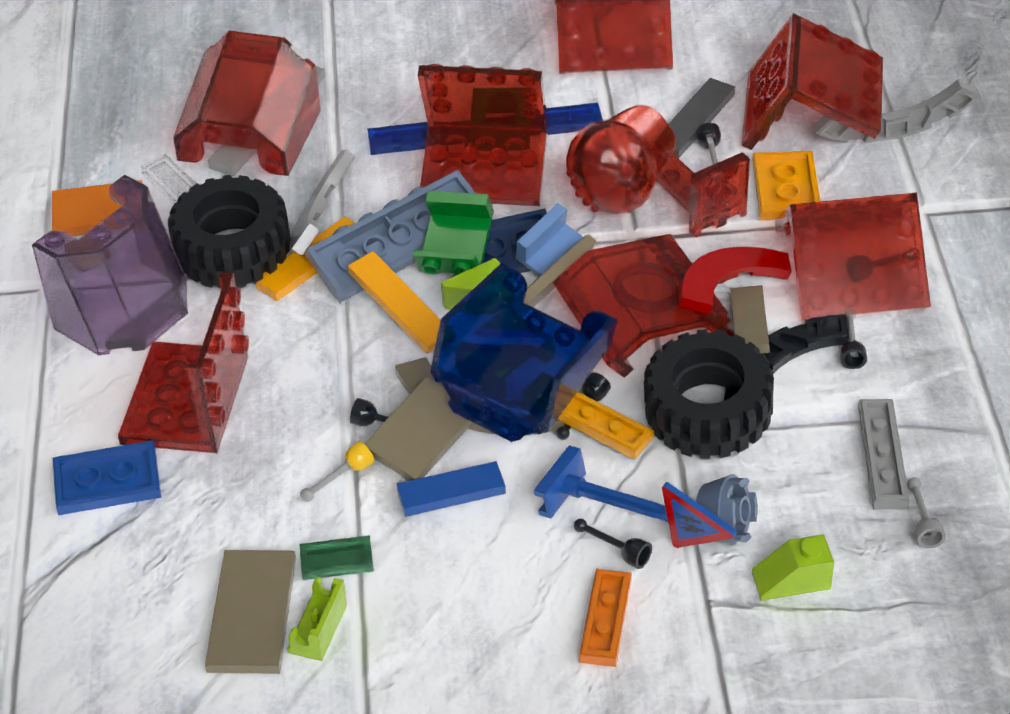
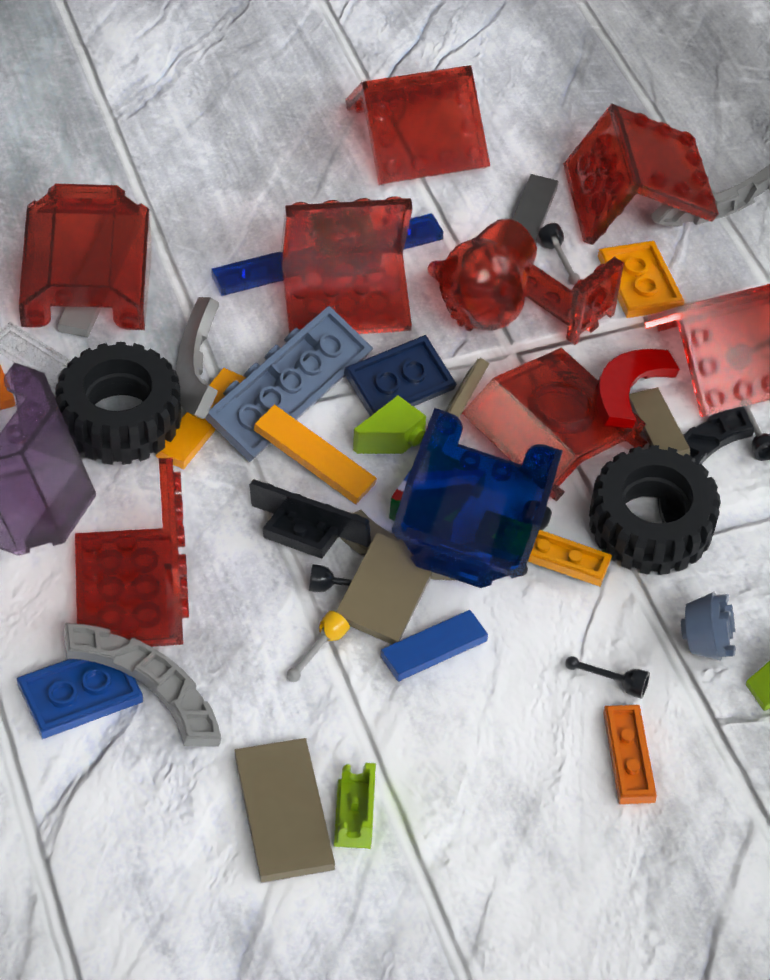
camera: 20 degrees left, 5 degrees up
clear green tile [299,535,374,580] -> none
green panel [413,191,494,275] -> none
medium blue panel [516,203,583,276] -> none
blue piece [533,445,737,548] -> none
none -> light grey tile [63,623,221,746]
none -> black bracket [249,479,371,559]

